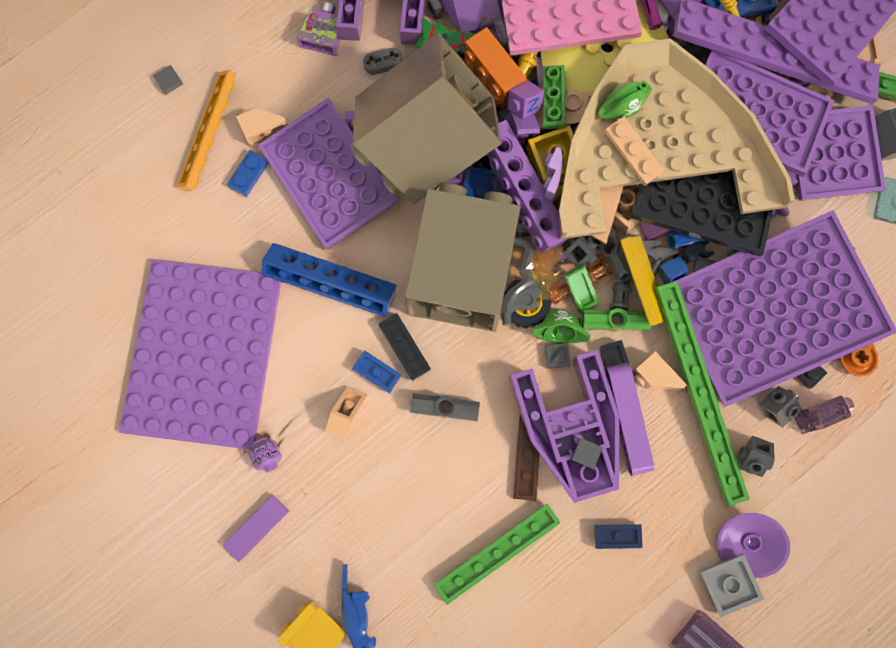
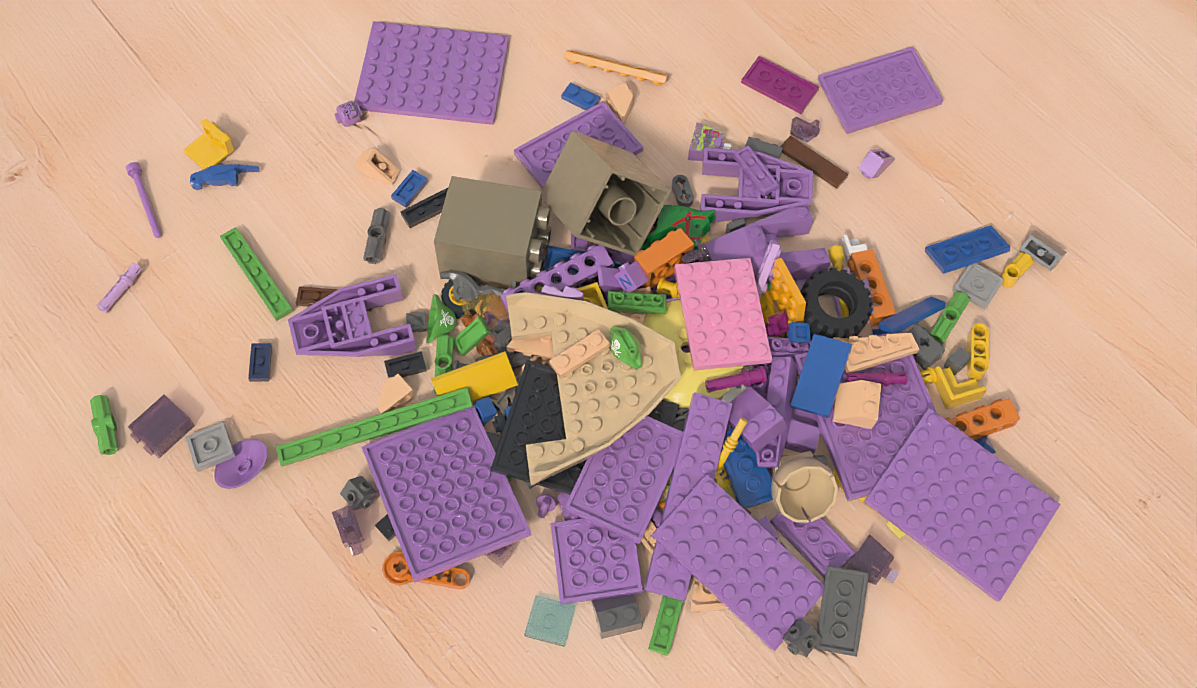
camera: 85 degrees right, 15 degrees down
dark grey tile [153,65,183,95] -> none
medium lavender tile [223,495,290,562] -> none
blue brick [262,243,397,317] -> none
dark grey tile [571,438,603,470] -> none
medium lavender beam [605,362,654,476] -> none
dark grey brick [738,435,775,477] -> none

